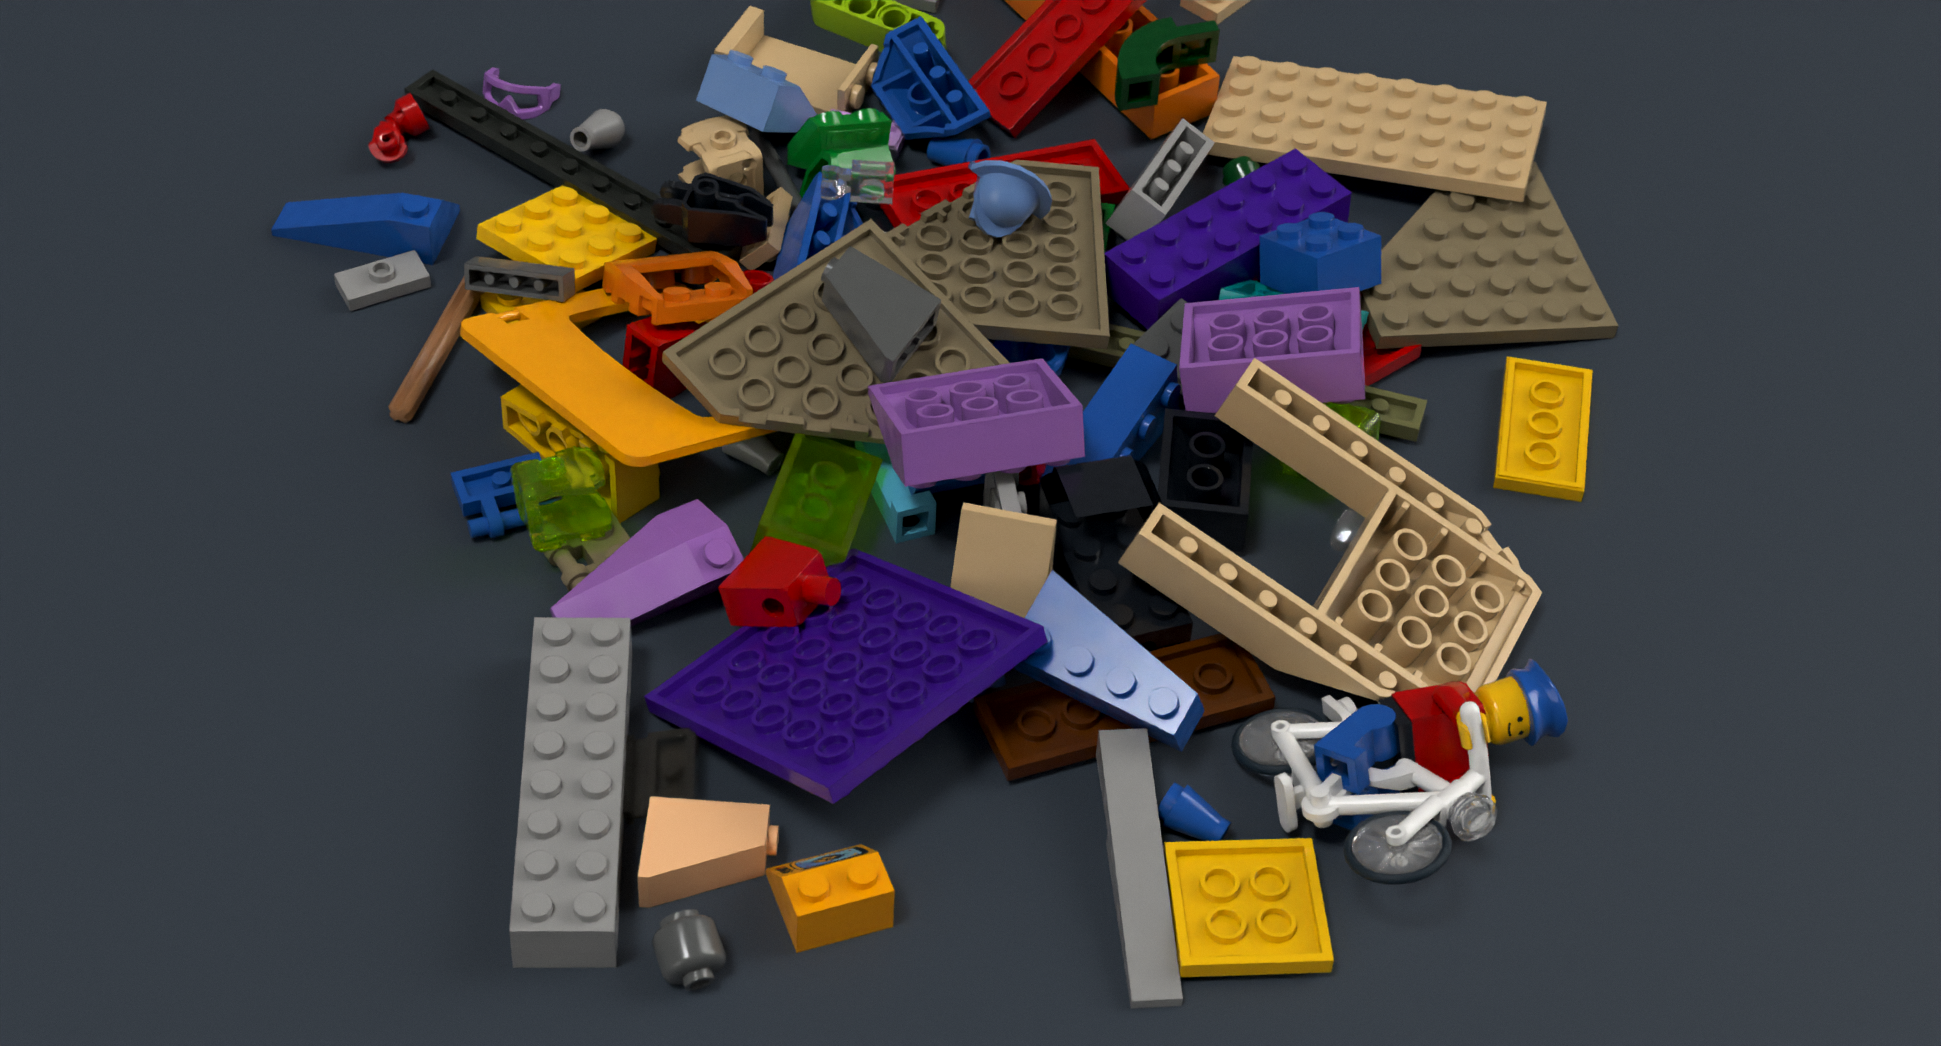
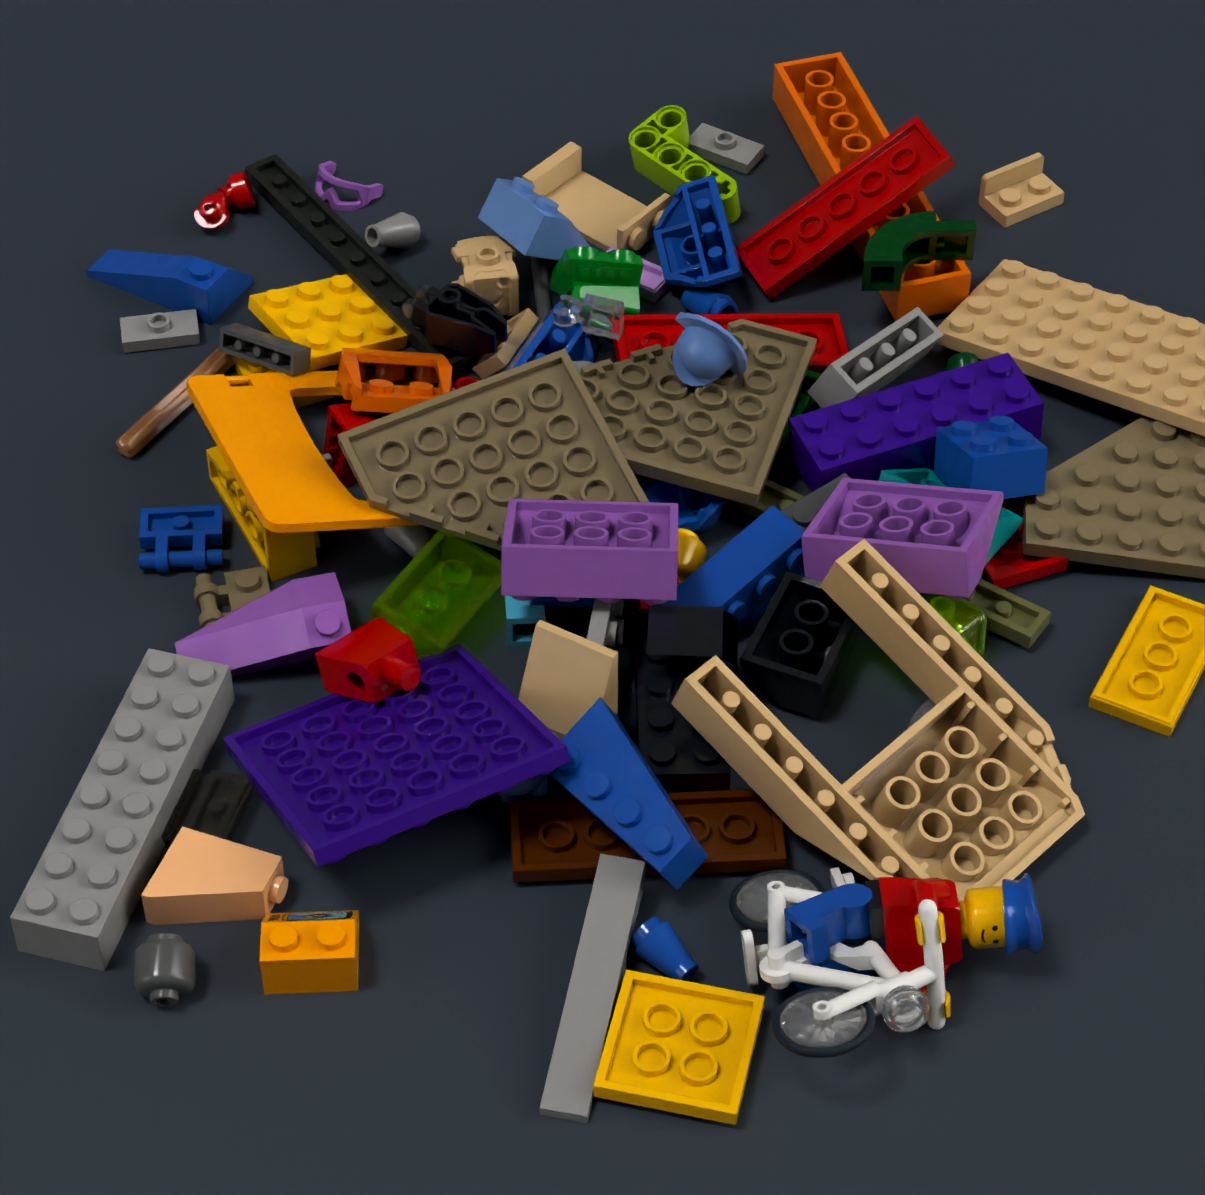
camera: 20 degrees right, 0 degrees up
clear neon green piece [510,446,612,552] -> none
dark grey slope [821,246,941,383] -> none

